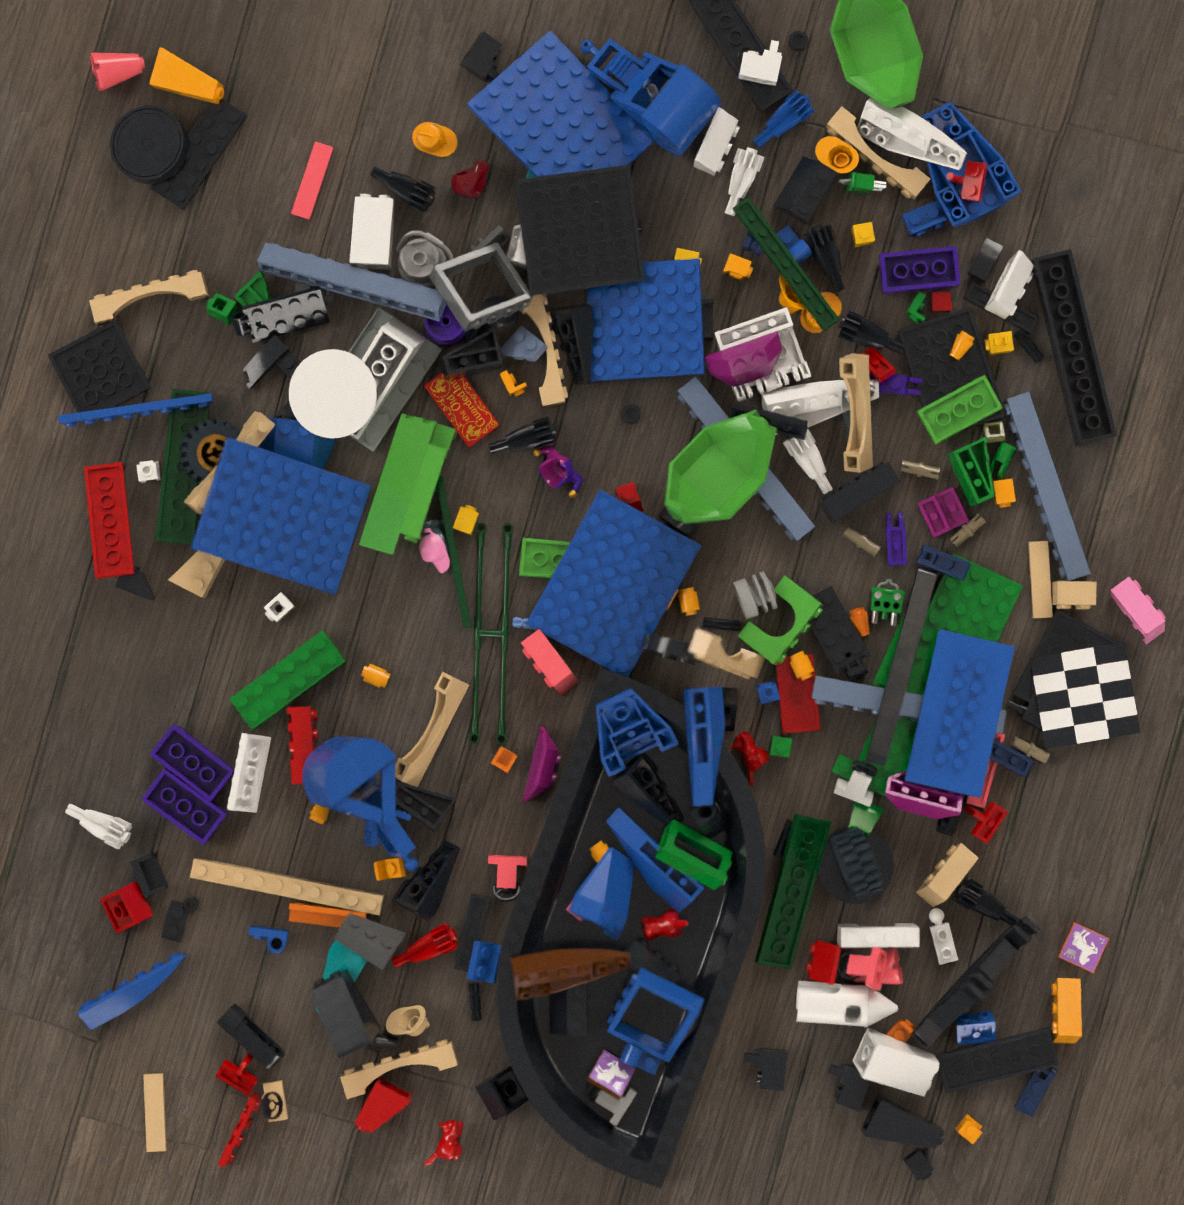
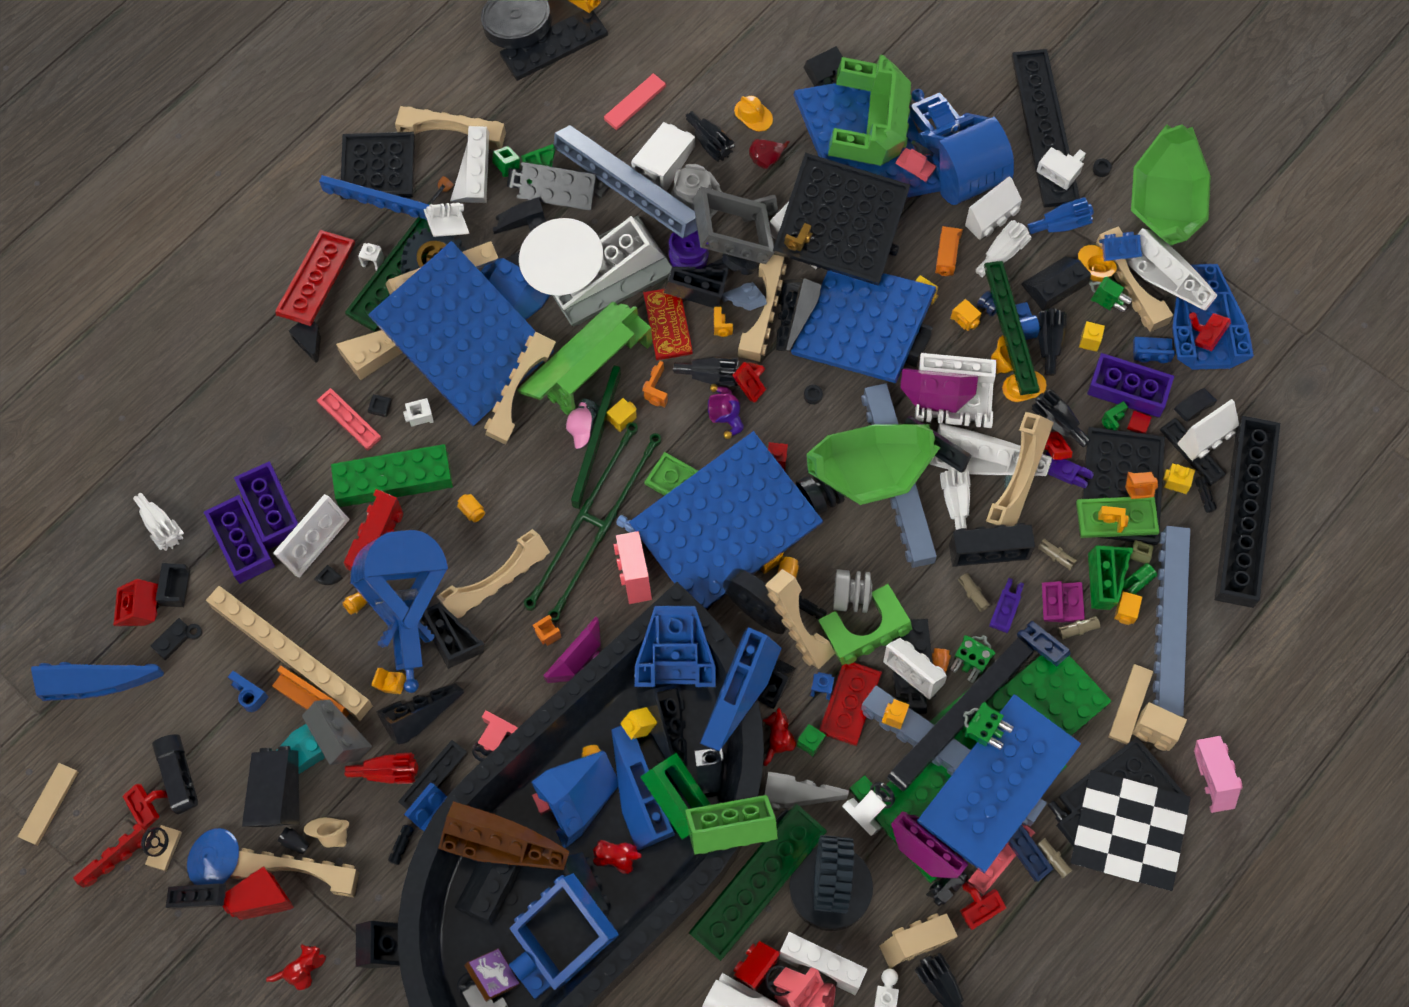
camera: 25 degrees right, 20 degrees down
light orange brick [789,651,814,681] -> none
green piece [848,801,884,839] -> none
light orange cone [949,331,975,360] -> none
none -> black plate [166,883,226,909]
none -> blue hat [187,828,239,885]
none -> black tile [314,565,343,585]
none -> coral tile [317,388,382,451]
none -> black tile [367,394,392,417]
none -> white hinge [424,202,469,237]
none -> dark orange hinge [428,176,454,203]
none -> white wedge [450,126,489,203]
none -> tan arch [484,332,556,445]
none -> yellow brick [620,707,657,739]
none -> orange bracket [642,361,668,408]
none -> bright green slope [685,795,778,854]
none -> red plate [732,362,766,403]
none -> light grey wedge [765,772,849,810]
none -> pearl gold bracket [784,223,812,252]
none -> bright green wedge [828,55,912,166]
none -> light orange brick [881,699,909,729]
none -> white slope [883,638,947,700]
none -> coral piece [895,140,936,182]
none -> orange window [935,226,963,276]
none -> green piece [963,702,1014,750]
none -> light orange bracket [1098,506,1128,533]
none -> blue bracket [1099,232,1142,261]
none -> orange window [1126,472,1158,499]

